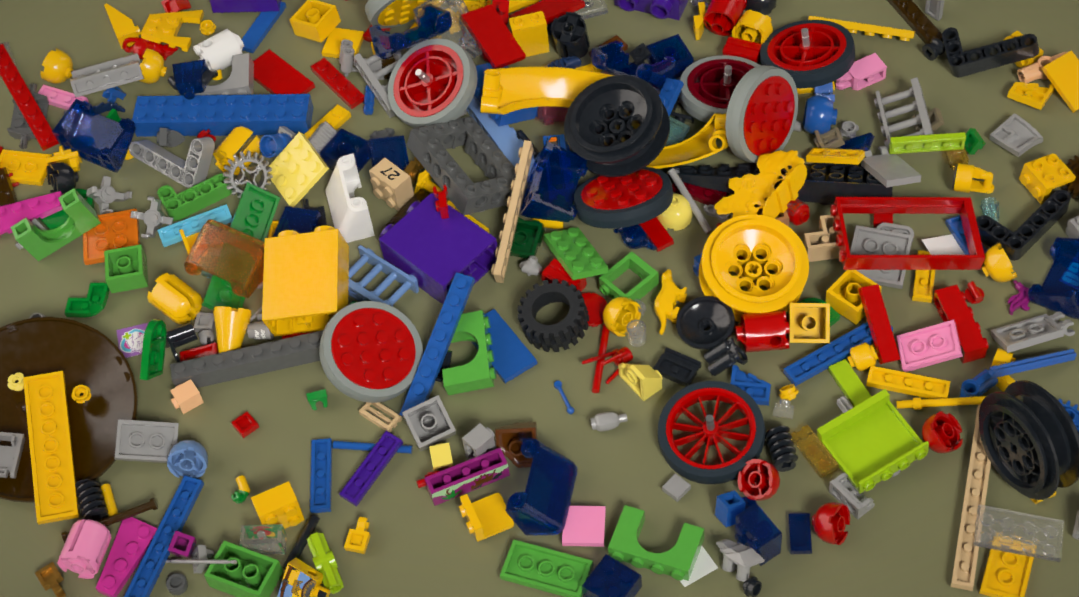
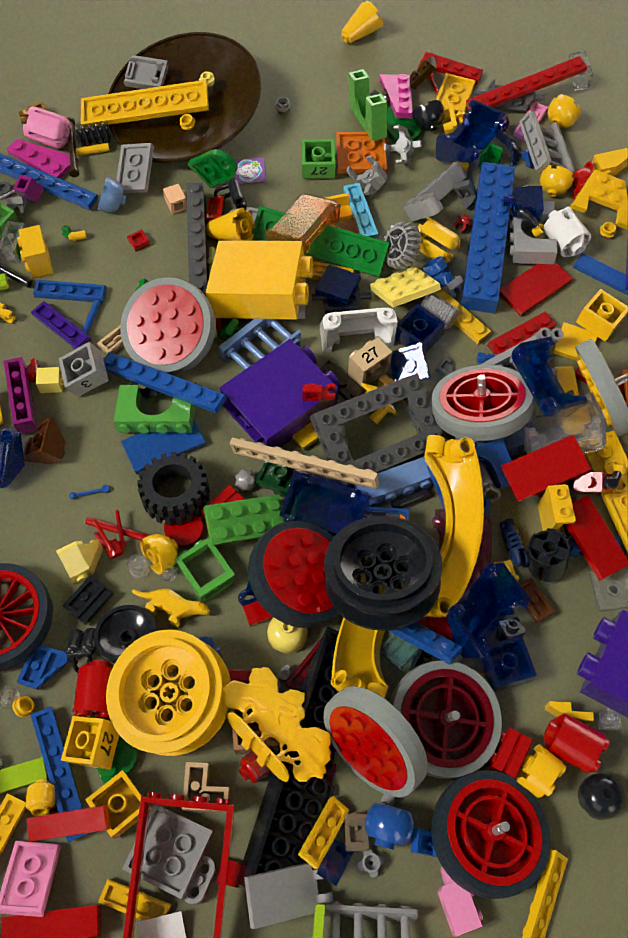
camera: 90 degrees right, 10 degrees up
green plate [65,283,110,318] -> none
yellow cylinder [147,273,203,325] -> none
bright green beam [157,173,232,221] -> none
light grey brick [462,423,496,460] -> none
light grey plant [590,412,628,432] -> none
light grey bar [668,168,712,234] -> none

